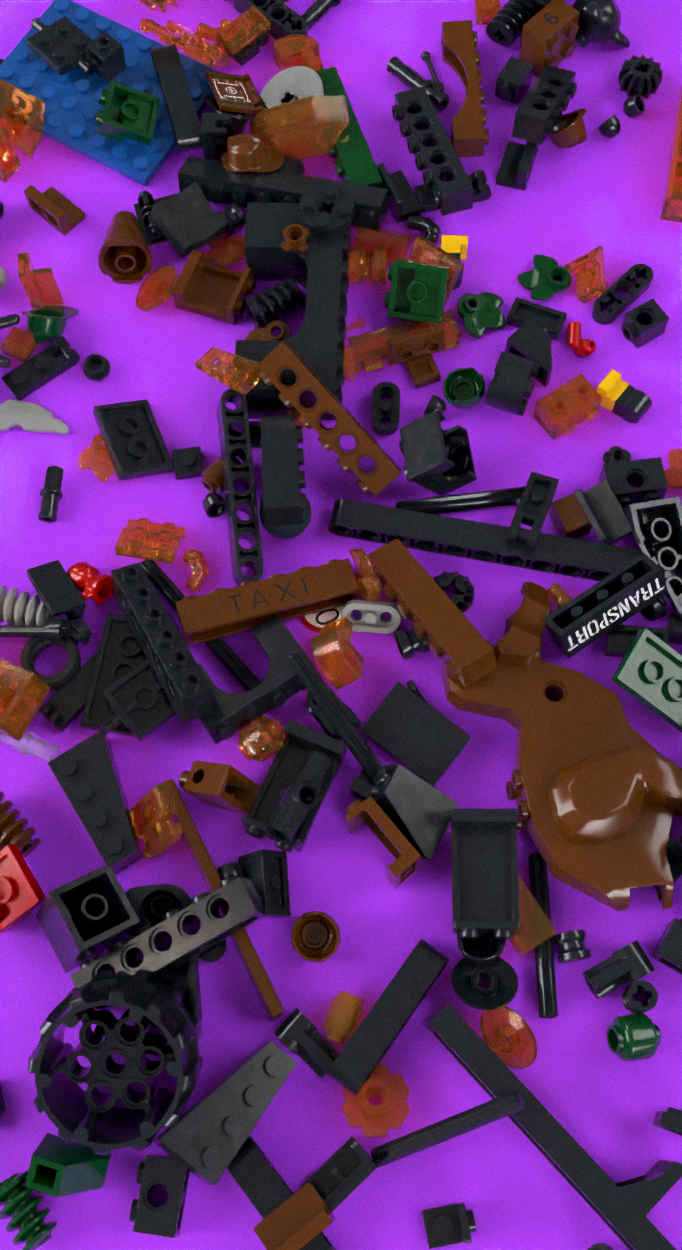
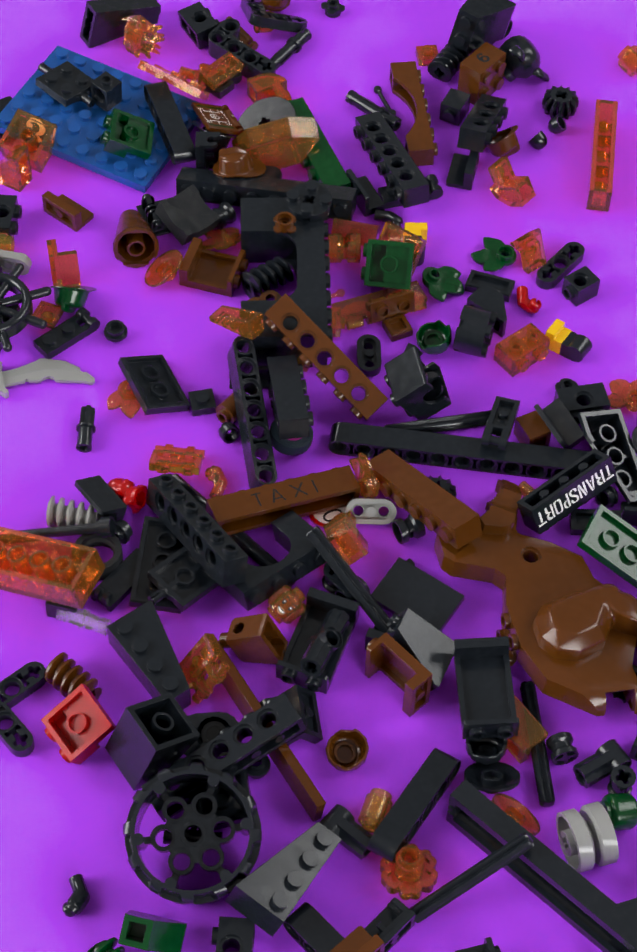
camera: 10 degrees left, 15 degrees down
none -> brick [488,157,536,207]
none -> light grey wheel [556,801,619,873]

